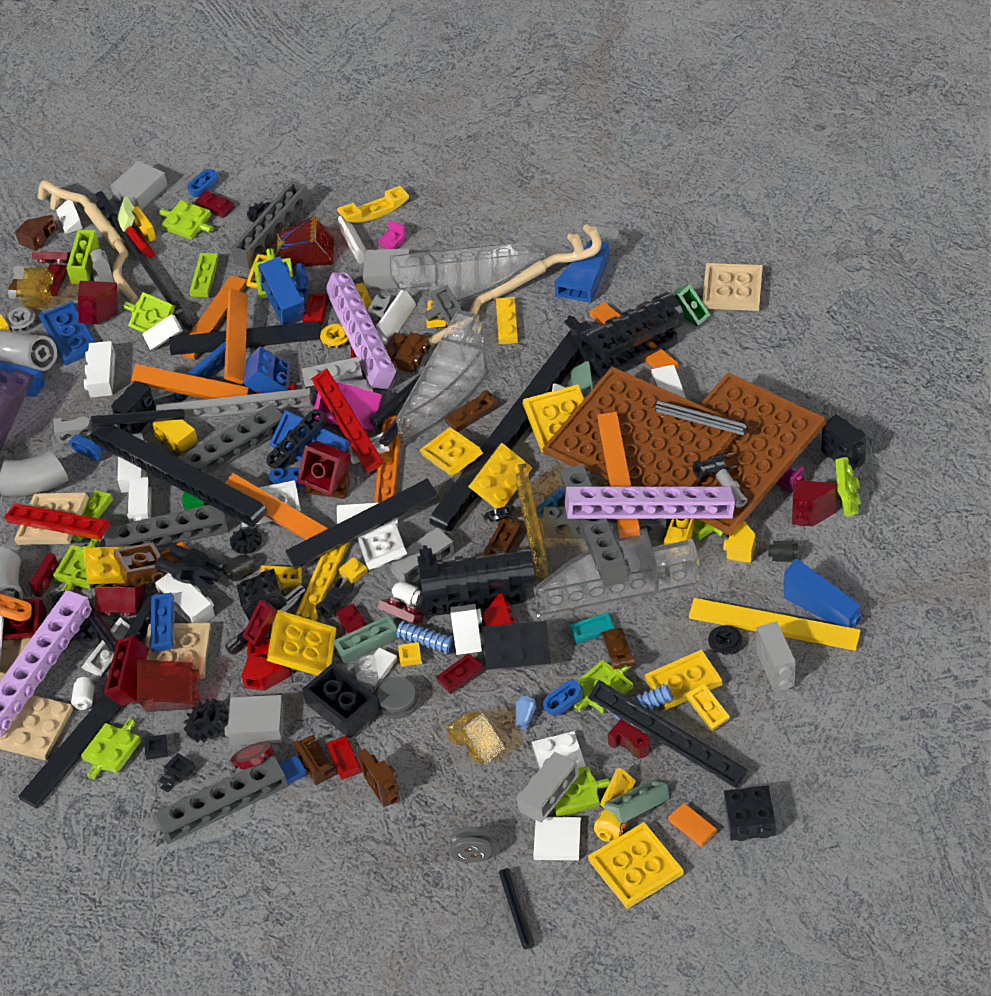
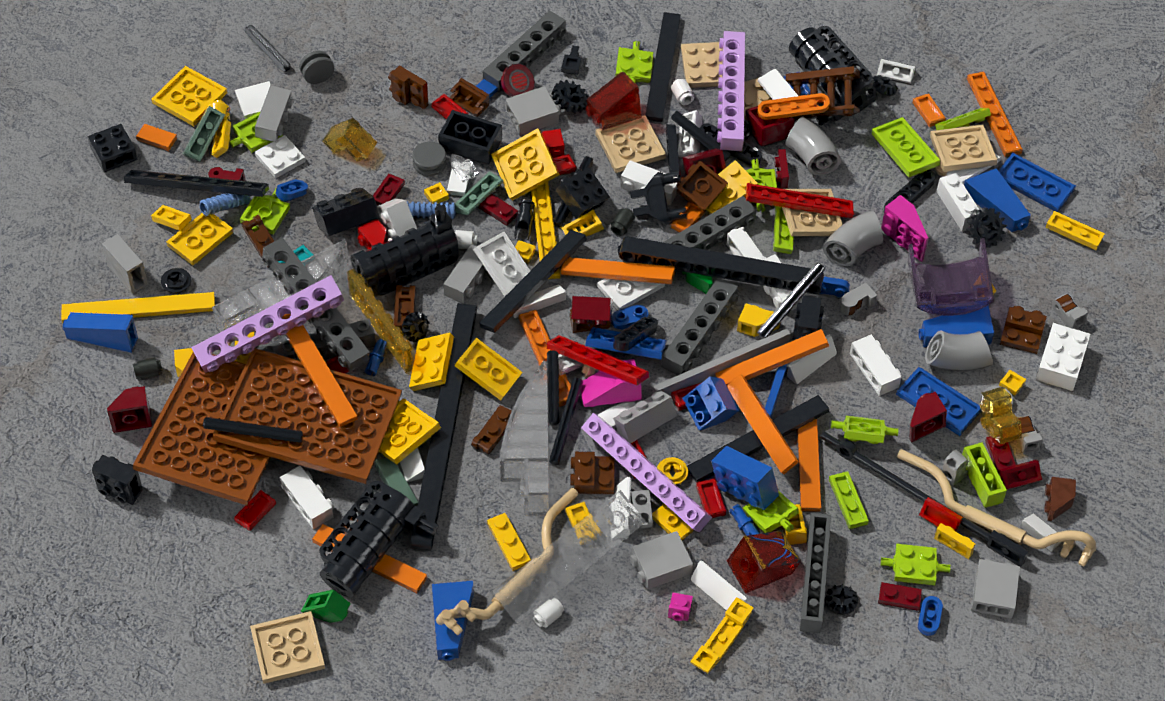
camera: 150 degrees right, 5 degrees up
dark red brick [104,635,149,706] -> none
yellowish green slope [118,197,135,232] -> none
white tile [142,314,183,350] -> none
black plate [144,734,168,760] -> none
blue plate [150,592,174,652] -> none
dark red plate [242,599,278,647] -> none
plate [377,597,424,623] -> none
dark grey hinge [425,284,465,327] -> none
medium blue cone [515,696,537,730] -> none
black piece [692,451,739,479] -> none
light grey pin [716,469,747,507] -> none
lime plate [836,457,861,517] -> none

